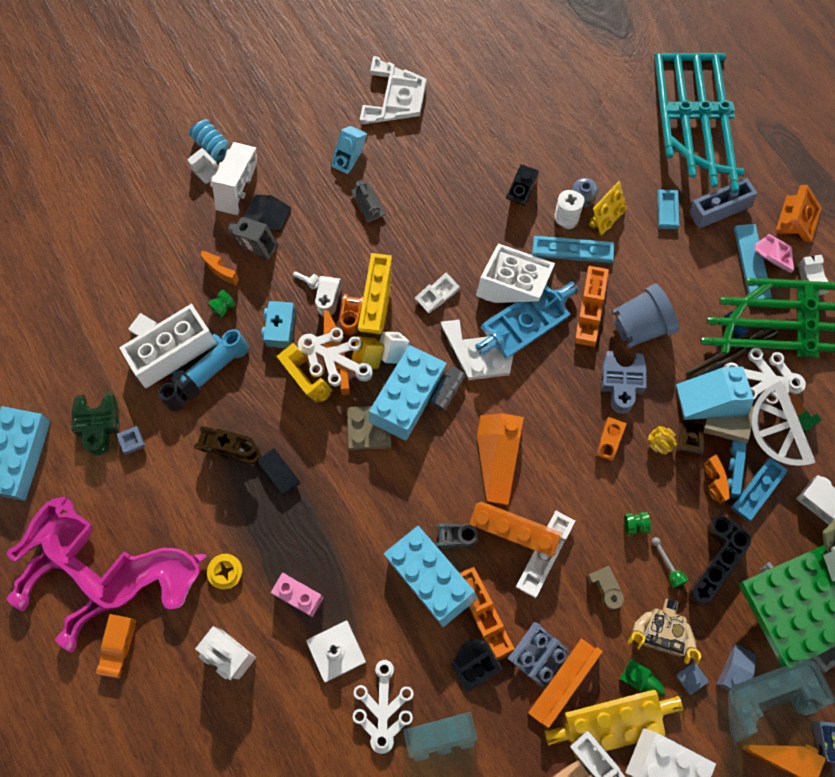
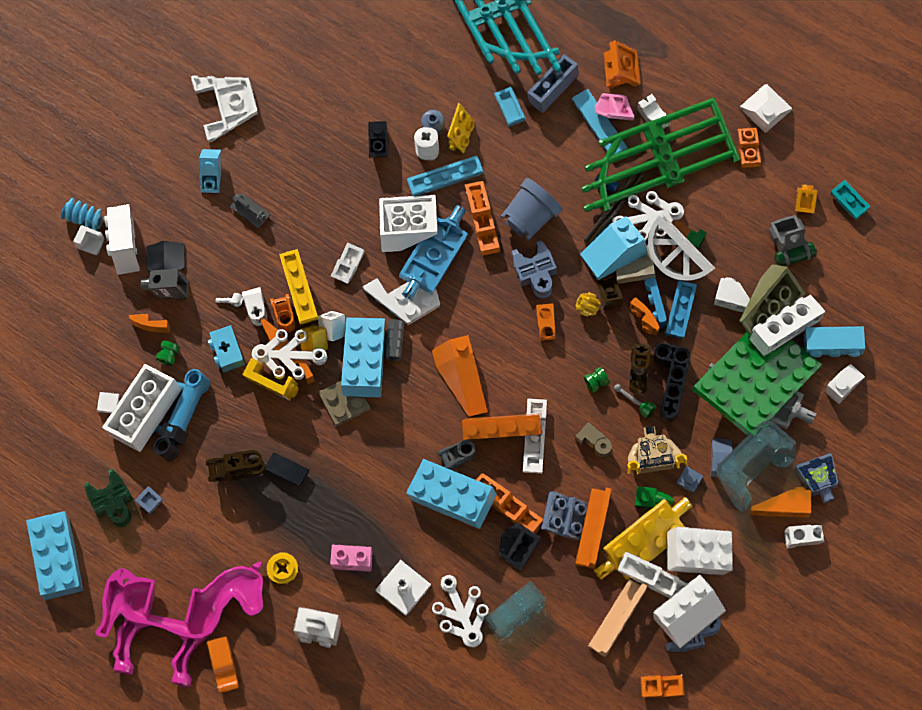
camera: 25 degrees left, 0 degrees up
none -> dark brown piece [629,343,651,394]

